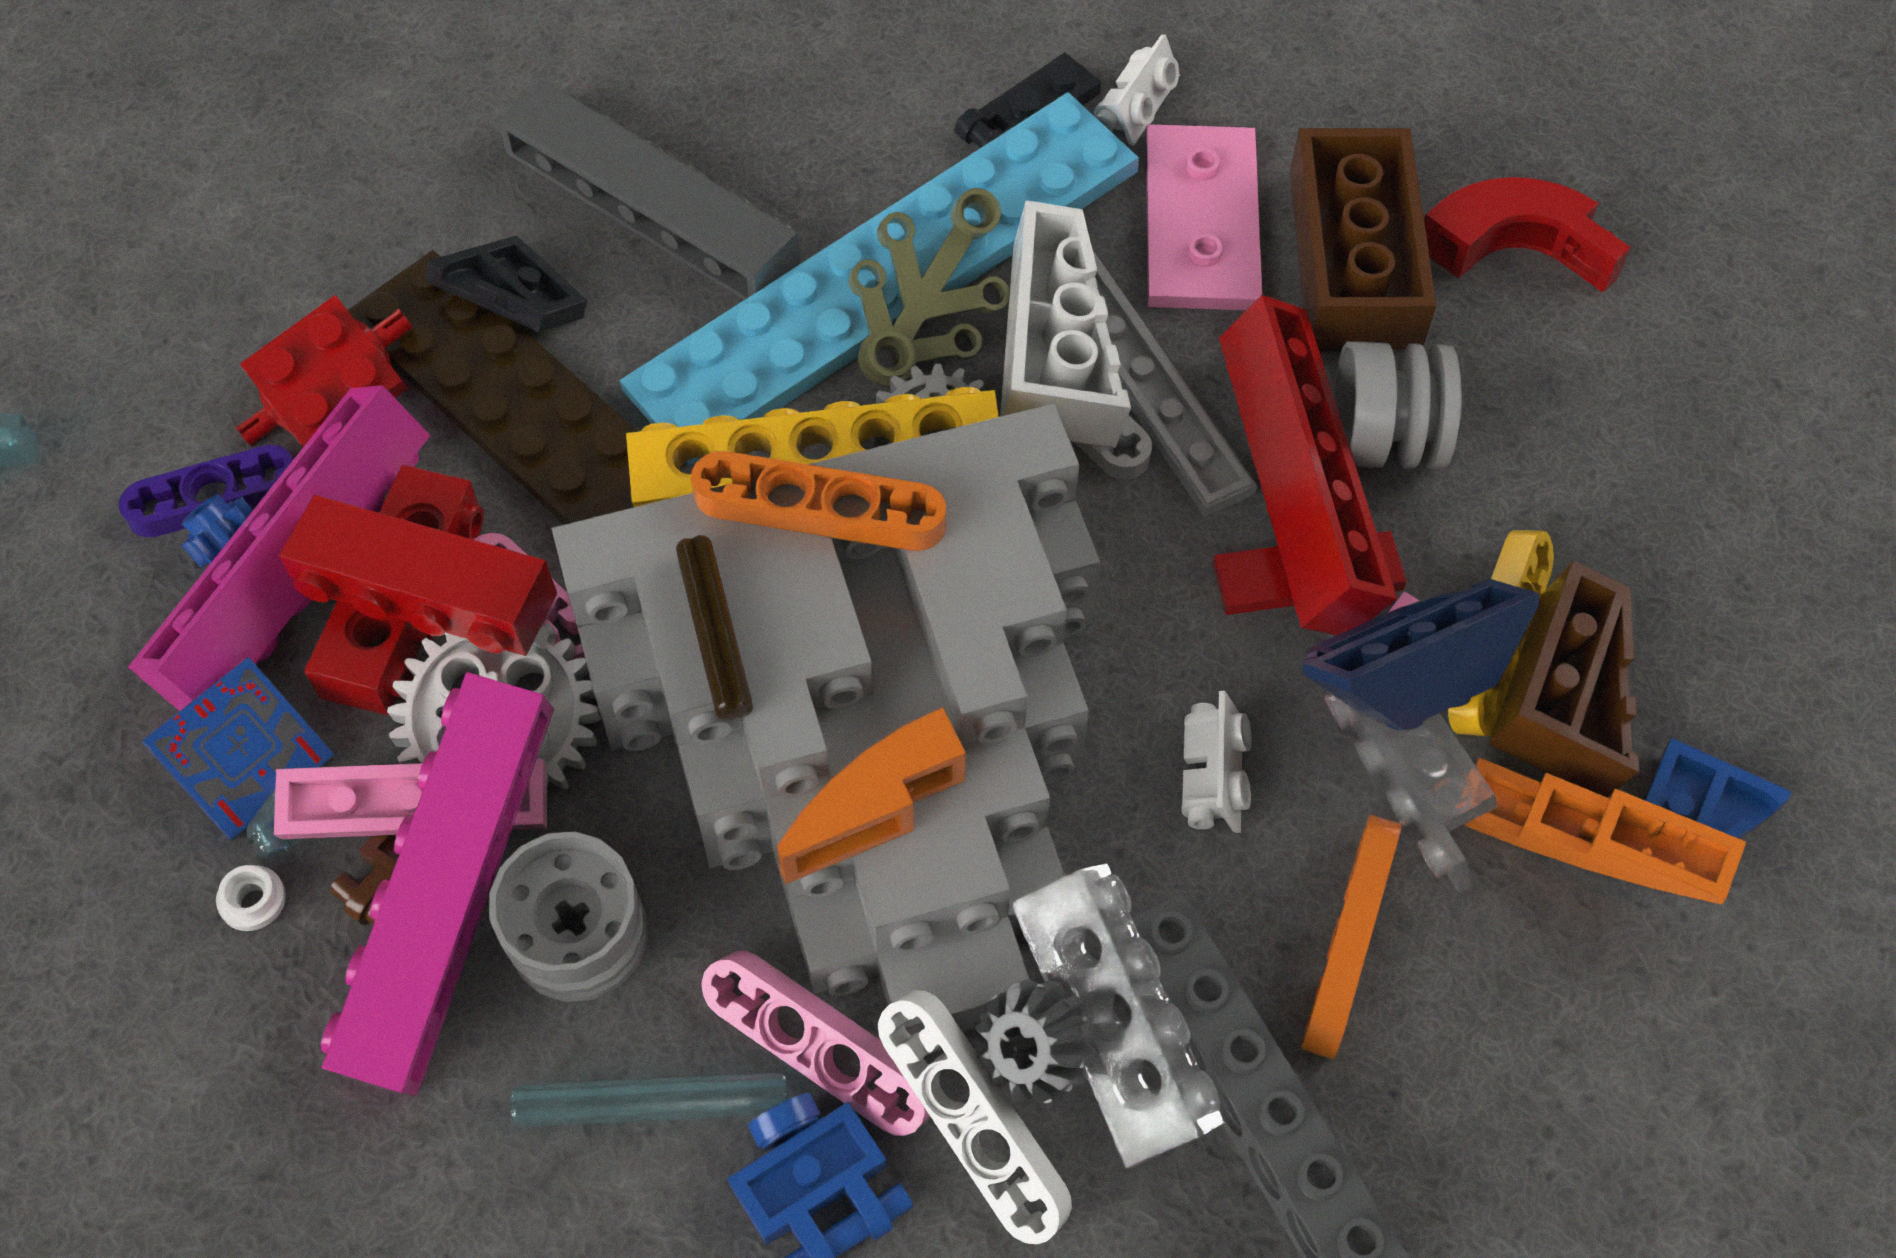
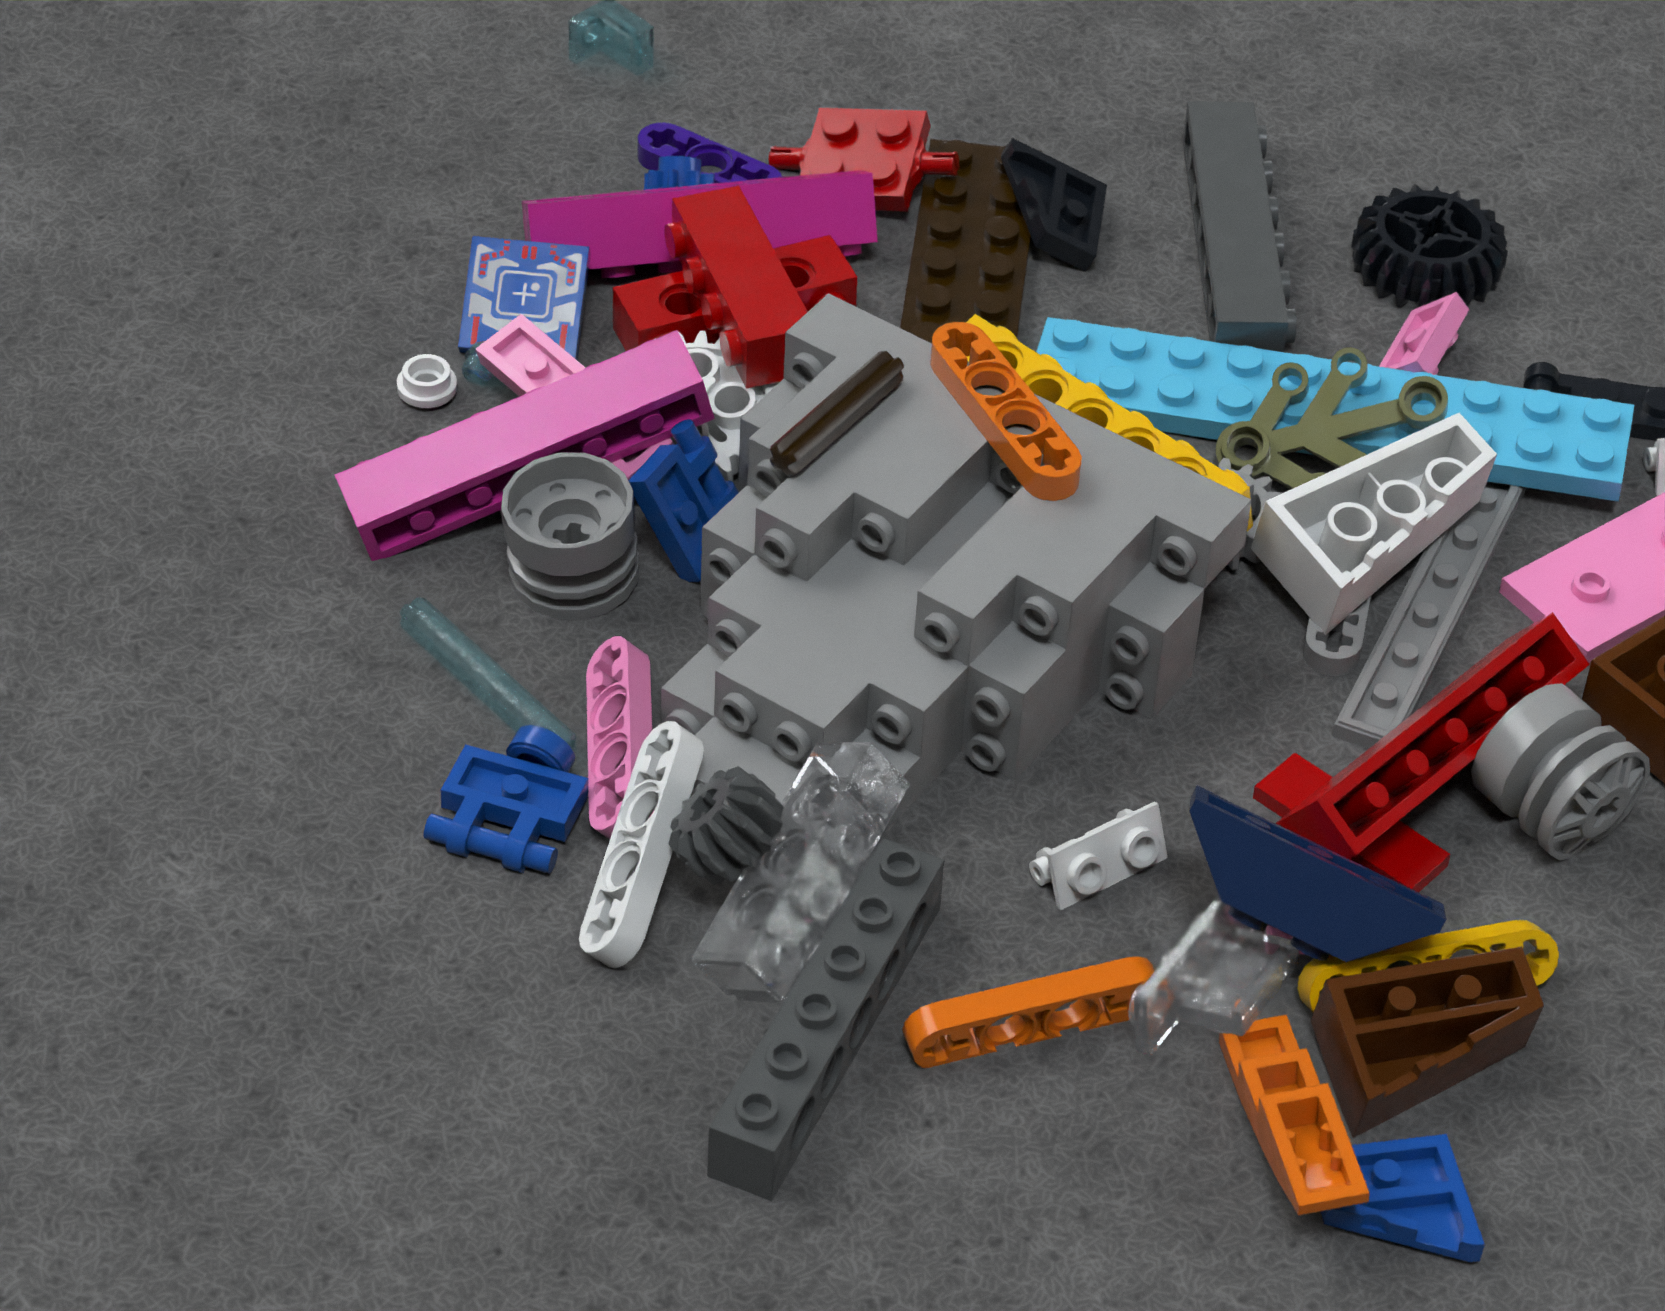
camera: 50 degrees right, 15 degrees down
orange slope [777,707,966,884] -> none
none -> blue plate [628,419,739,582]
none -> black gear [1351,184,1508,308]
none -> bright pink plate [1379,292,1469,375]

